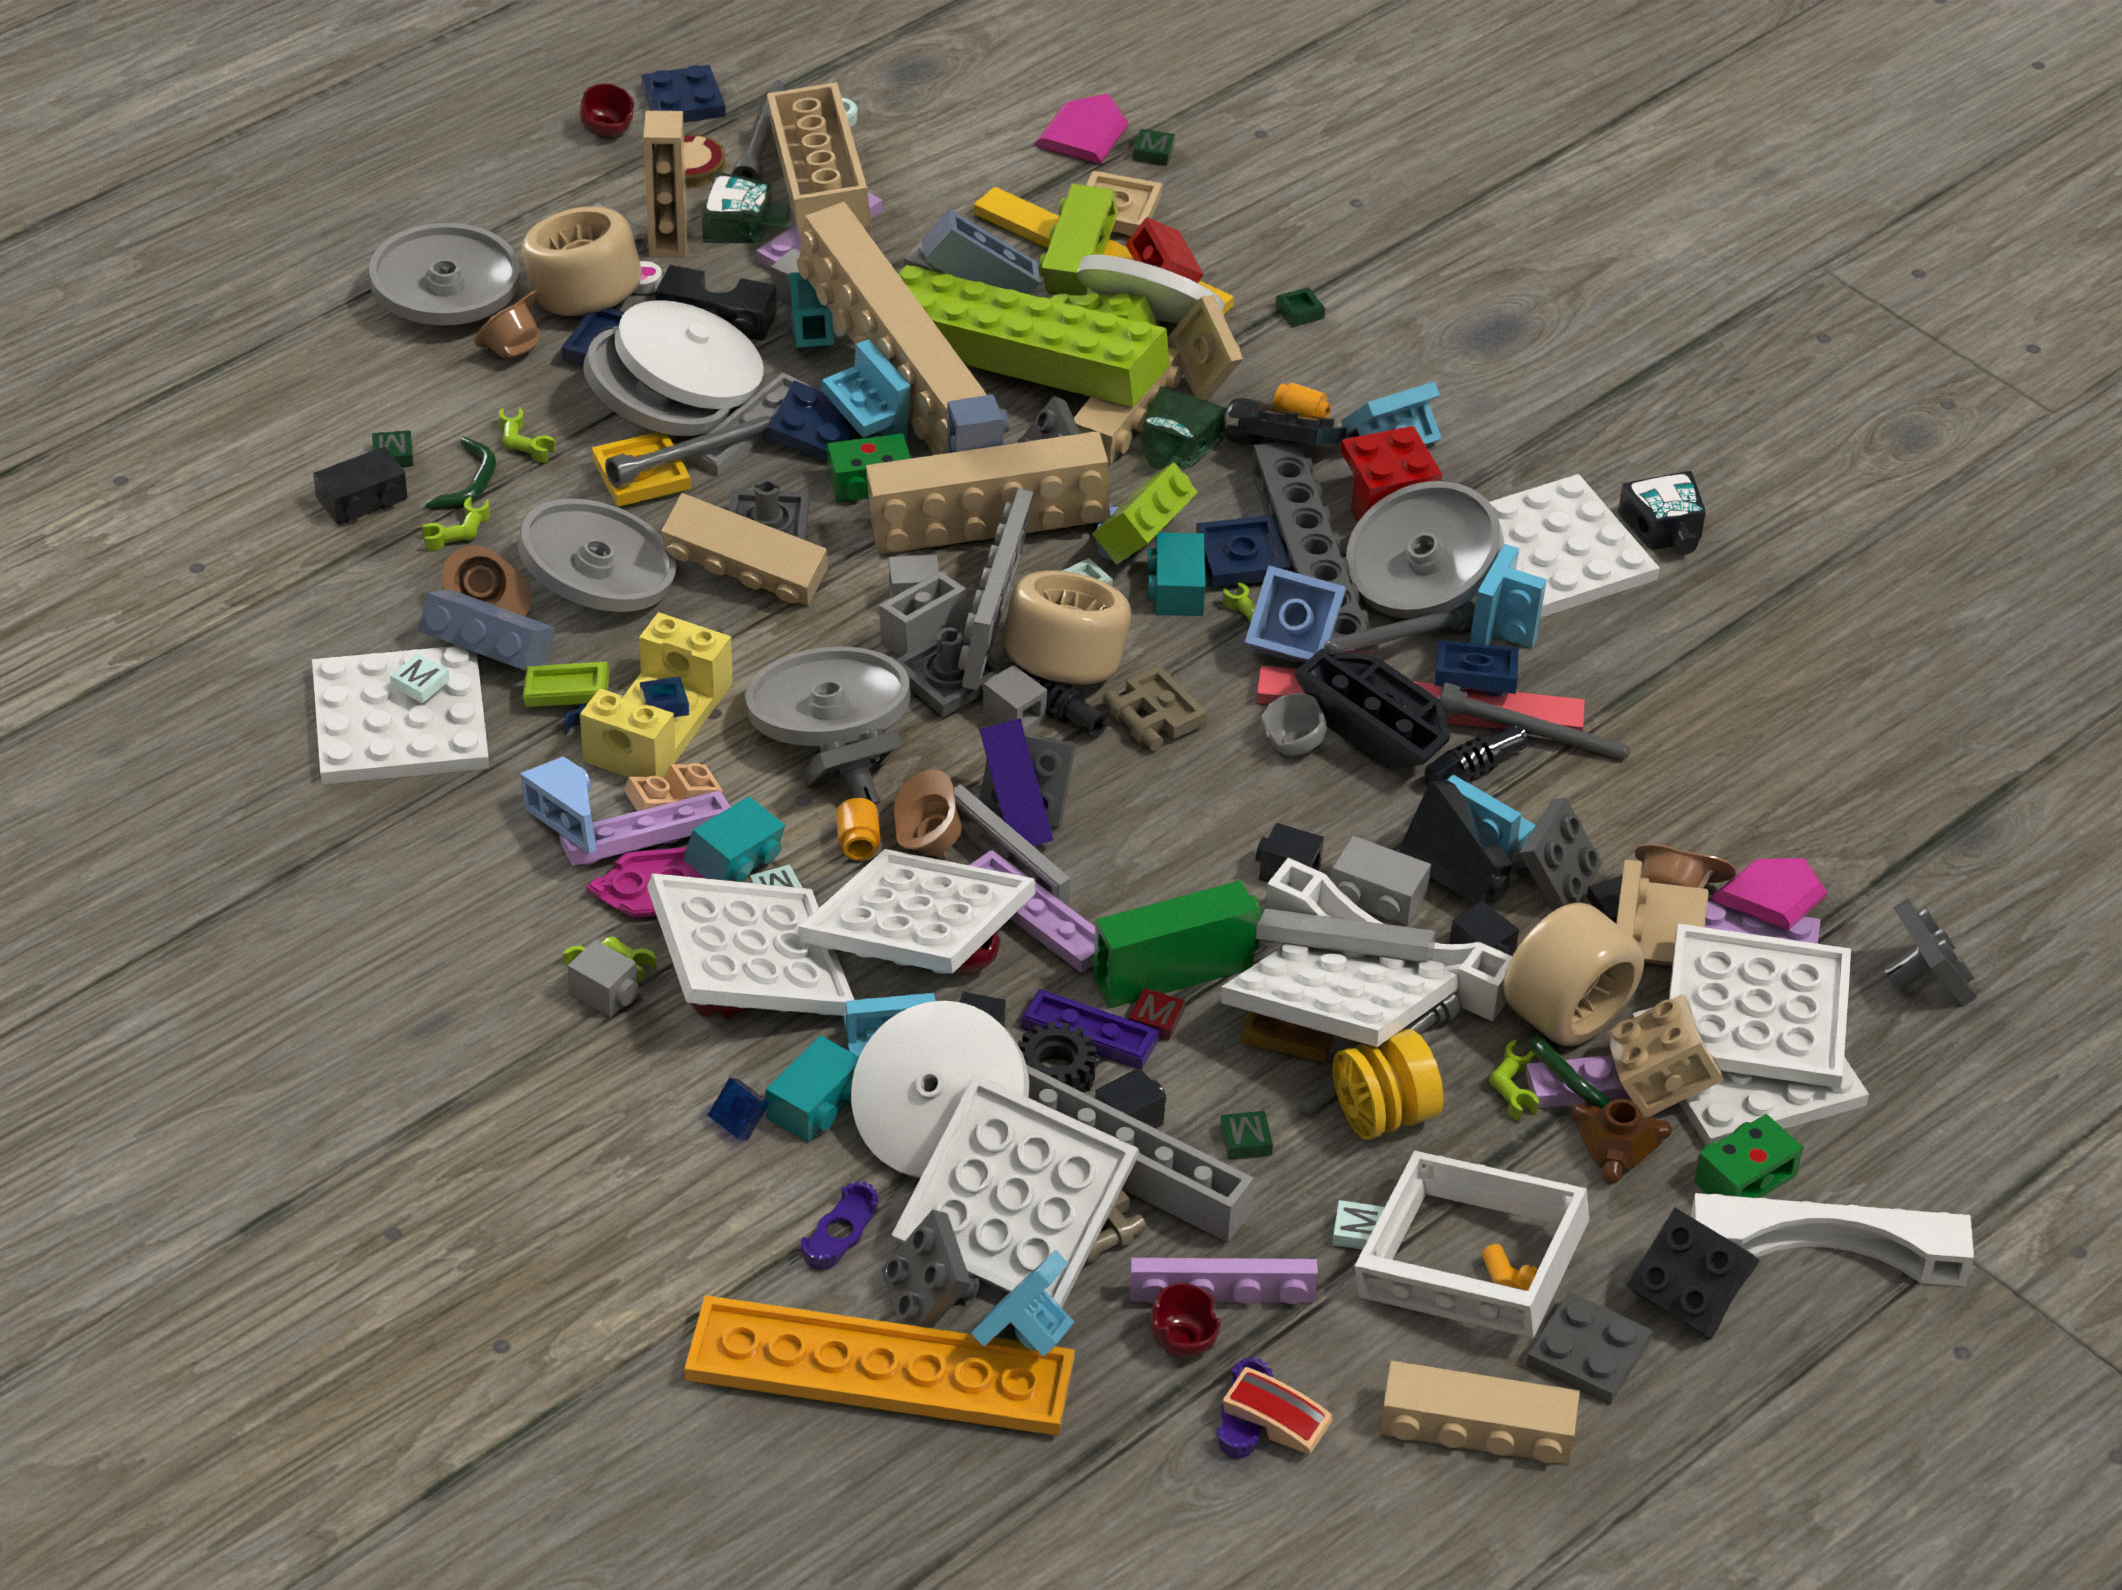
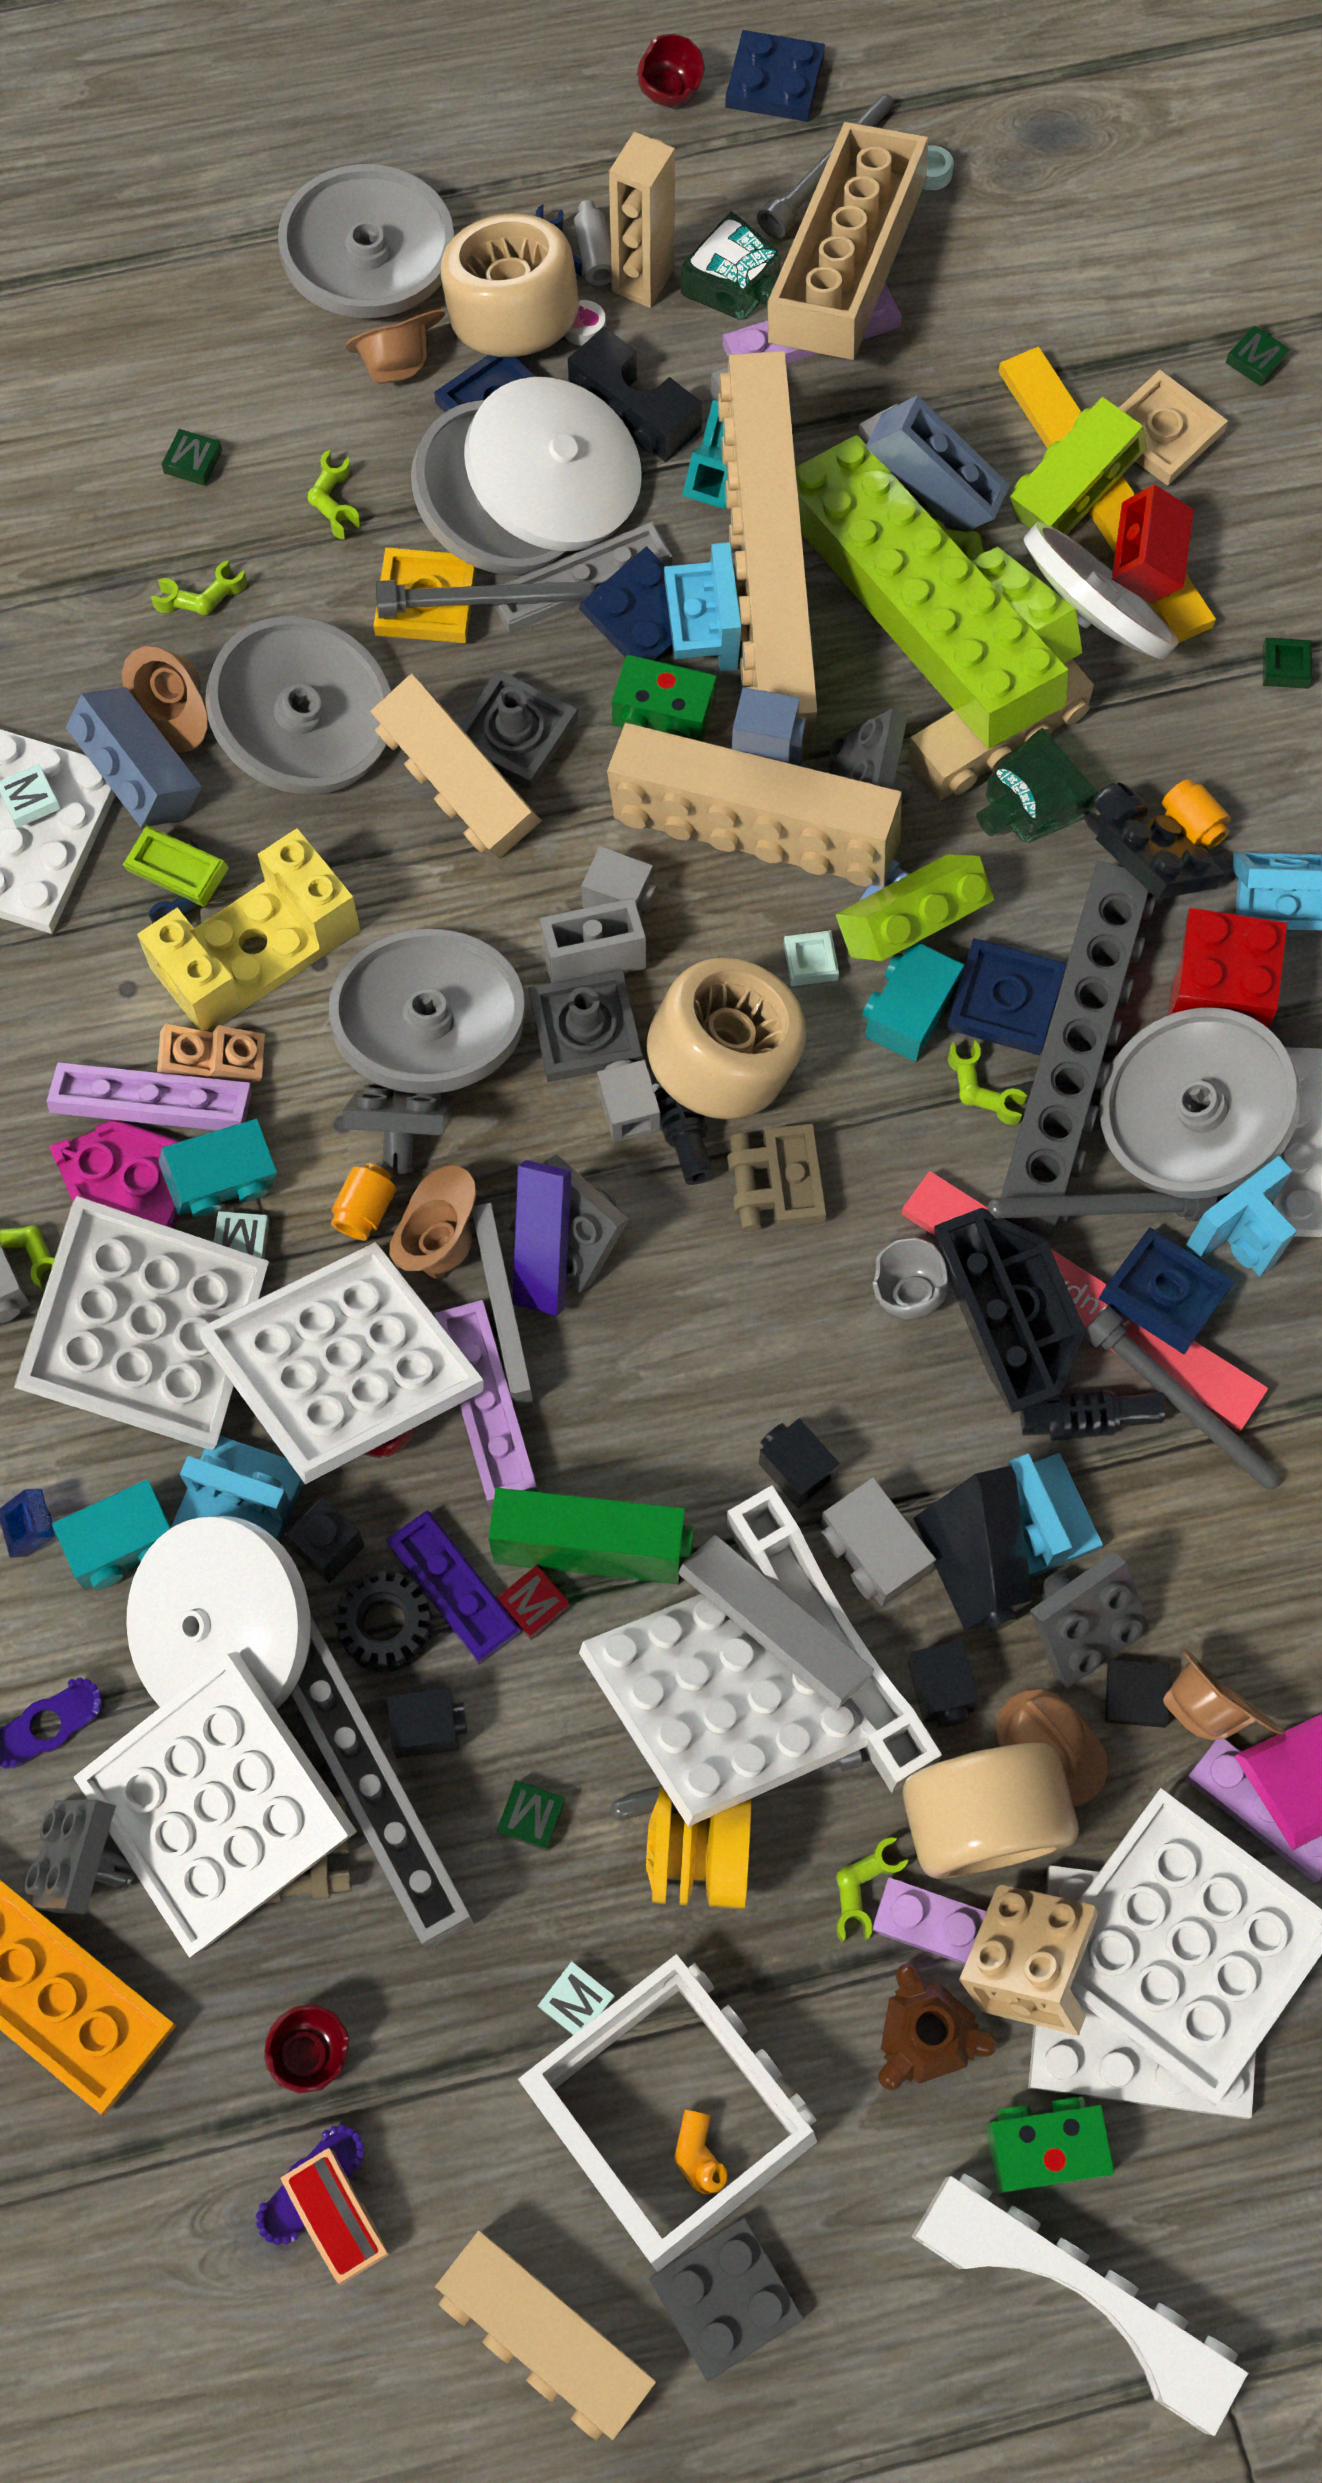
camera: 30 degrees right, 25 degrees up
black brick [313,446,407,525] -> none
dark green animal [426,436,496,508] -> none
light blue slope [520,756,597,854] -> none
clear blue plate [640,676,689,717] -> none
tile [684,134,726,188] -> none
light grey plate [958,488,1034,691] -> none
medium azure bracket [971,1250,1074,1357] -> none
dark pink tile [1036,94,1128,165] -> none
lavender plate [1129,1258,1318,1304] -> none
tan plate [1167,295,1243,401] -> none
light blue slope [1245,566,1346,663] -> none
dark green animal [1529,1035,1611,1109] -> none
tan bracket [1617,859,1709,966] -> none
black brick [1626,1207,1760,1339] -> none

